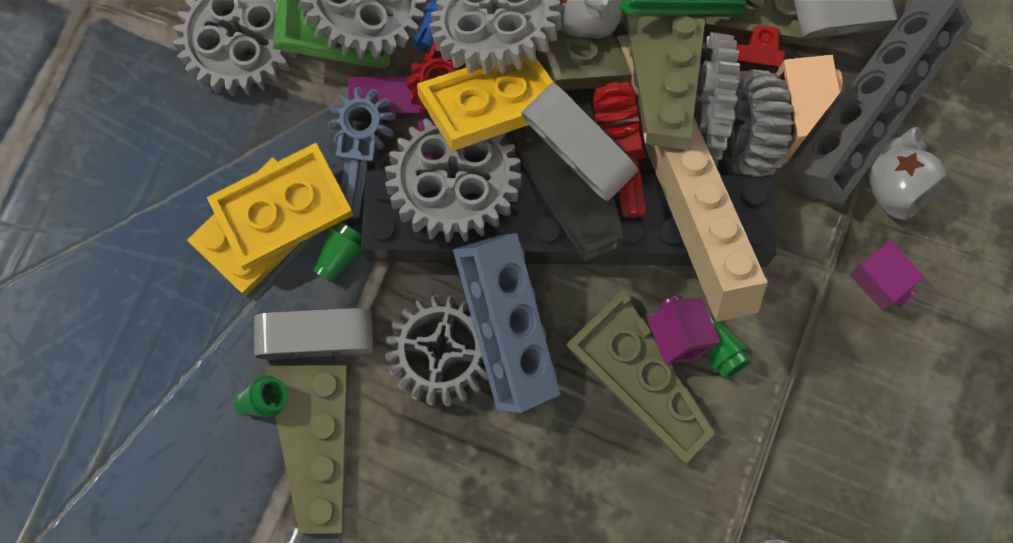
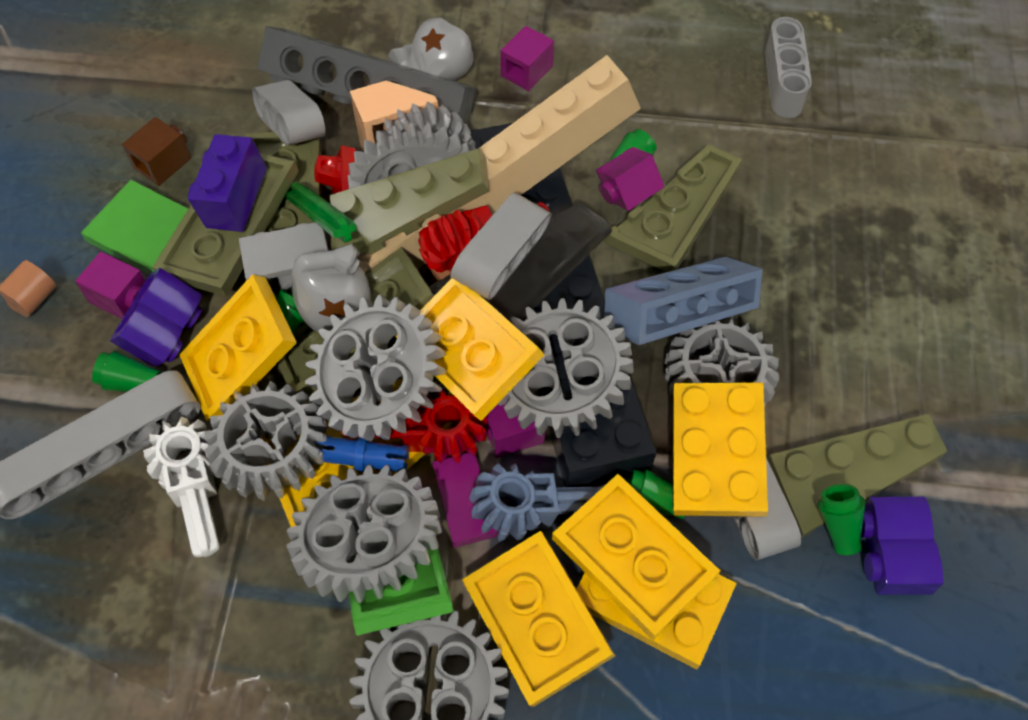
camera: 110 degrees left, 15 degrees down
none -> yellow plate [462,531,615,707]
none -> yellow plate [674,383,768,517]
none -> dark purple brick [861,496,943,595]

